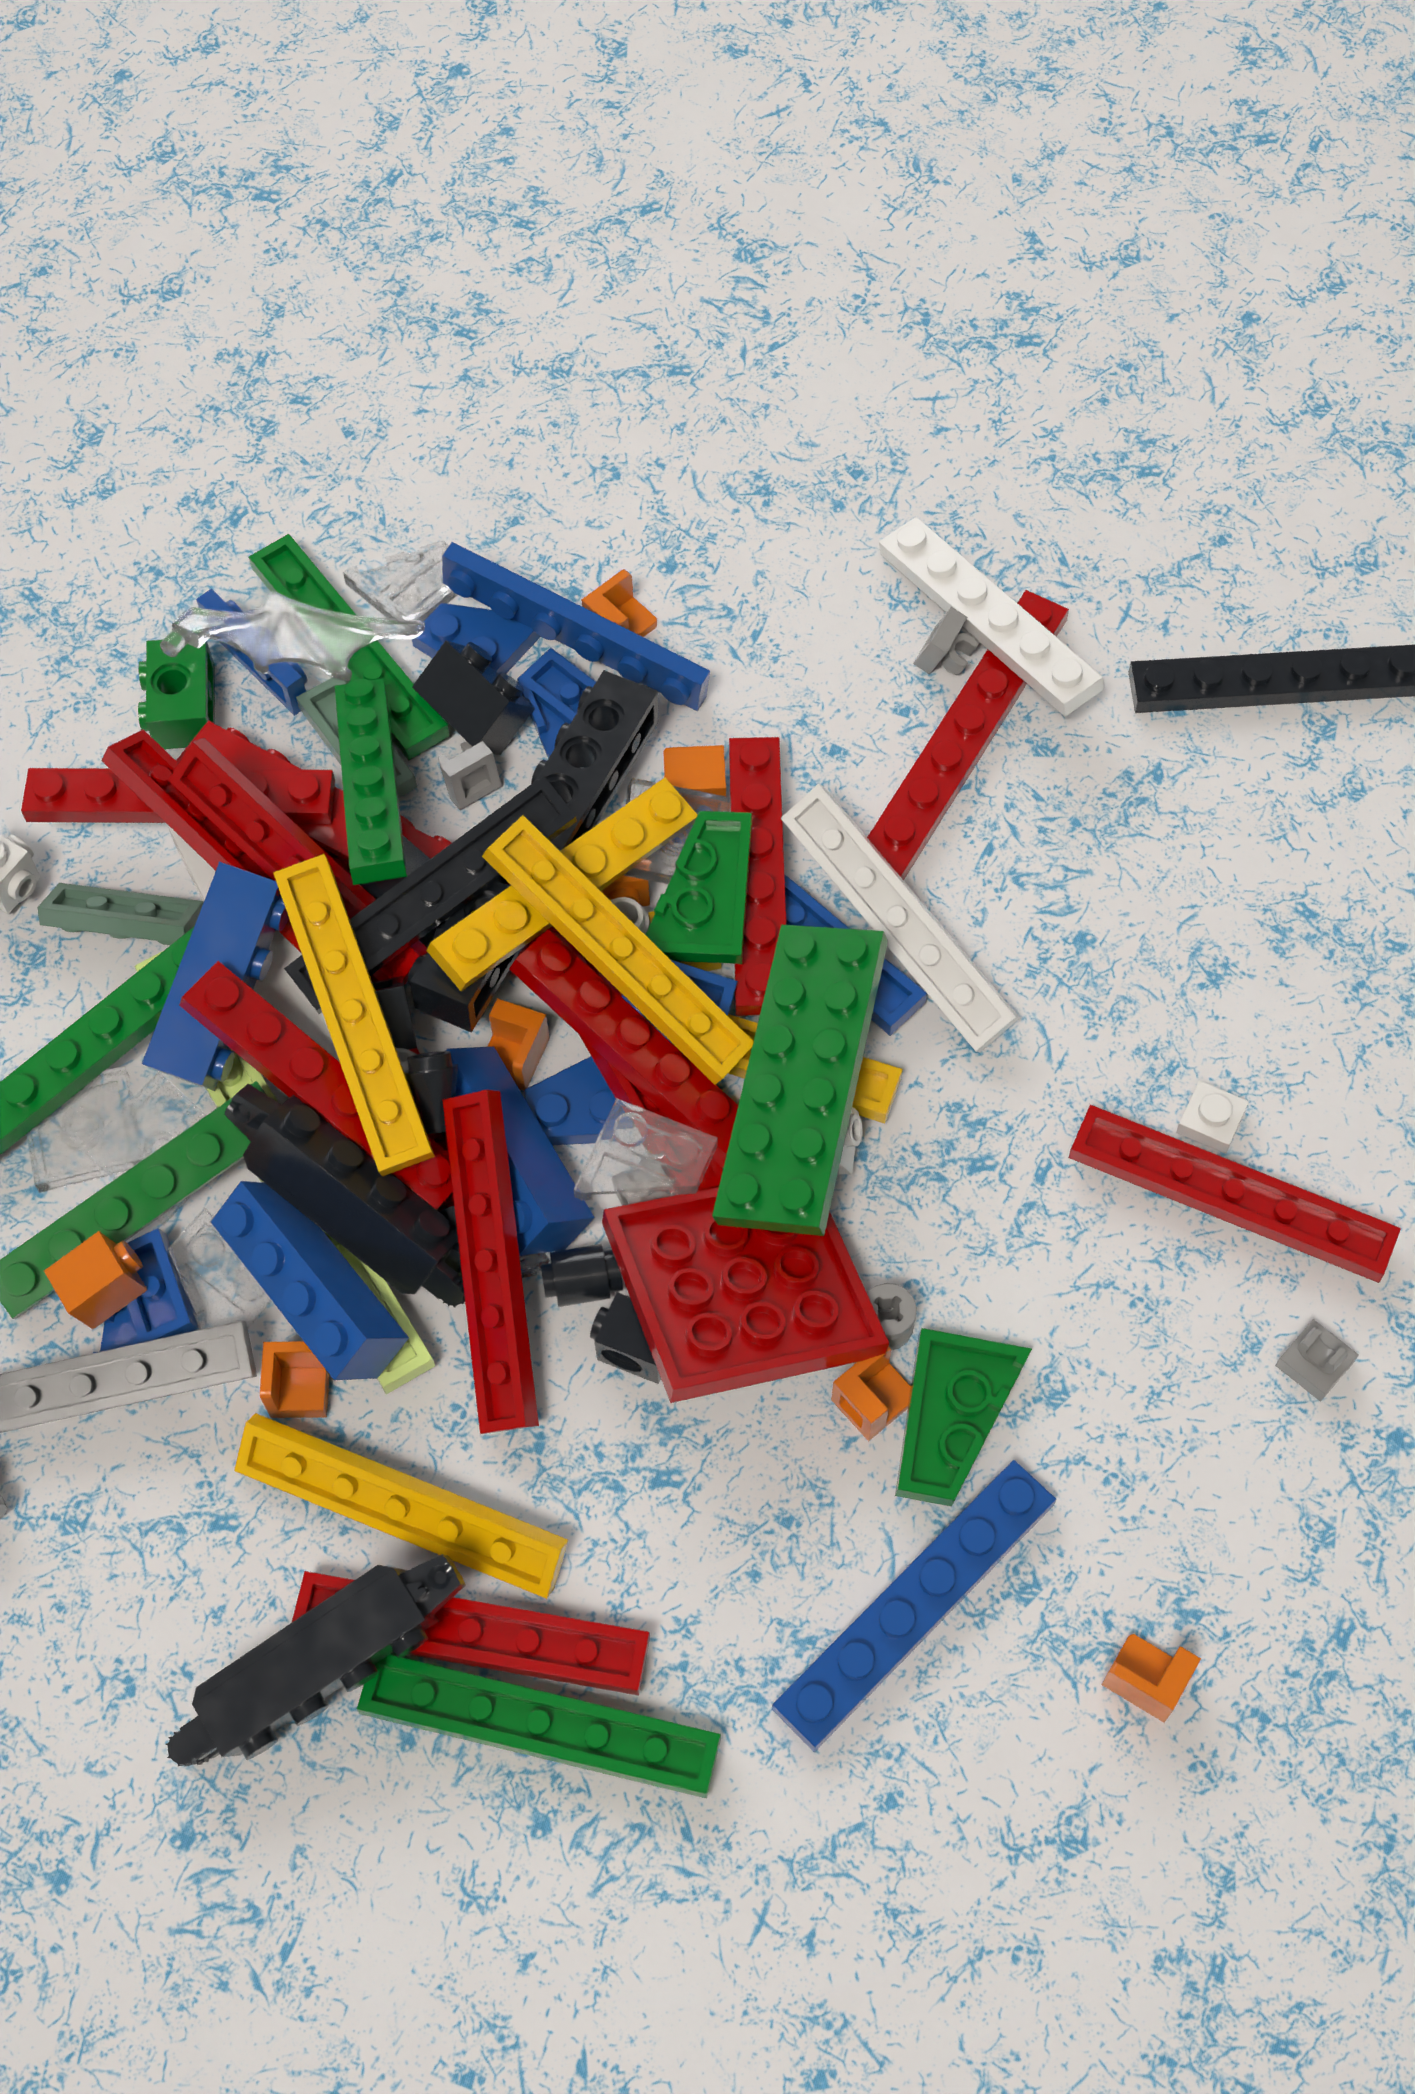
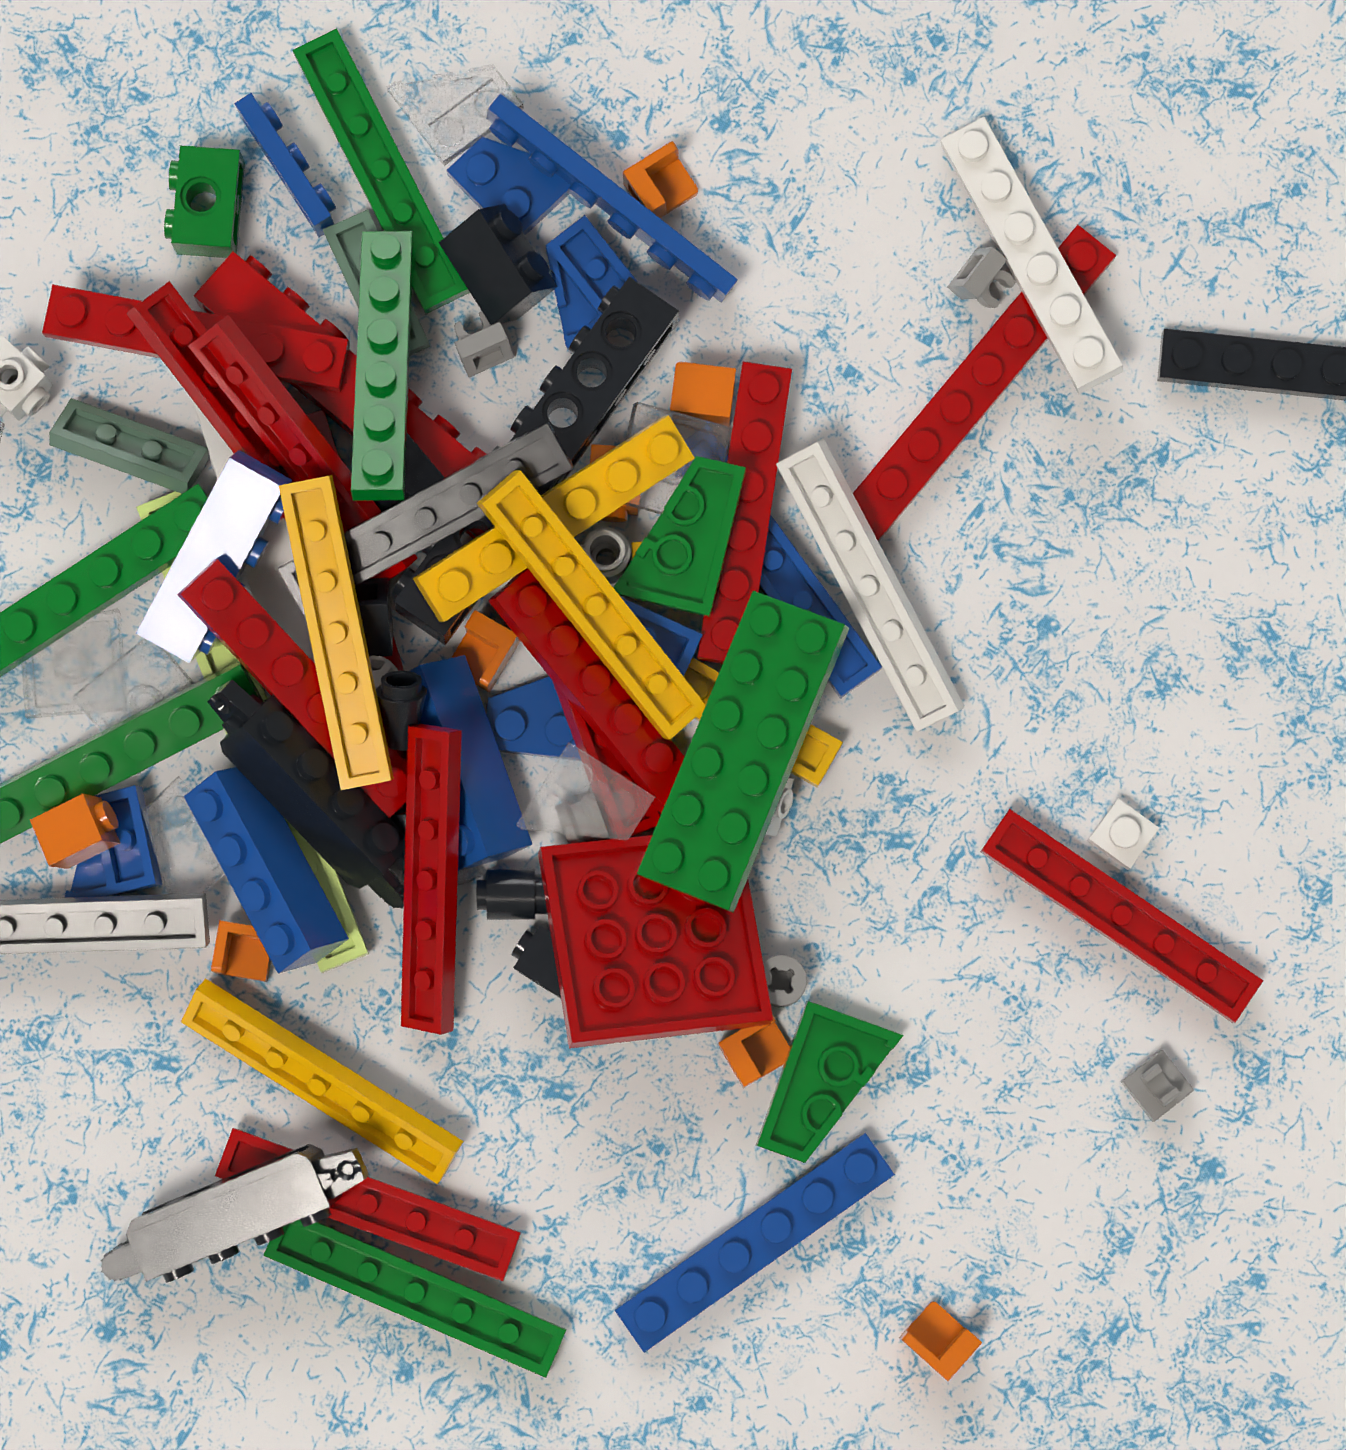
camera: 10 degrees right, 20 degrees up
clear animal [160,592,425,681] -> none

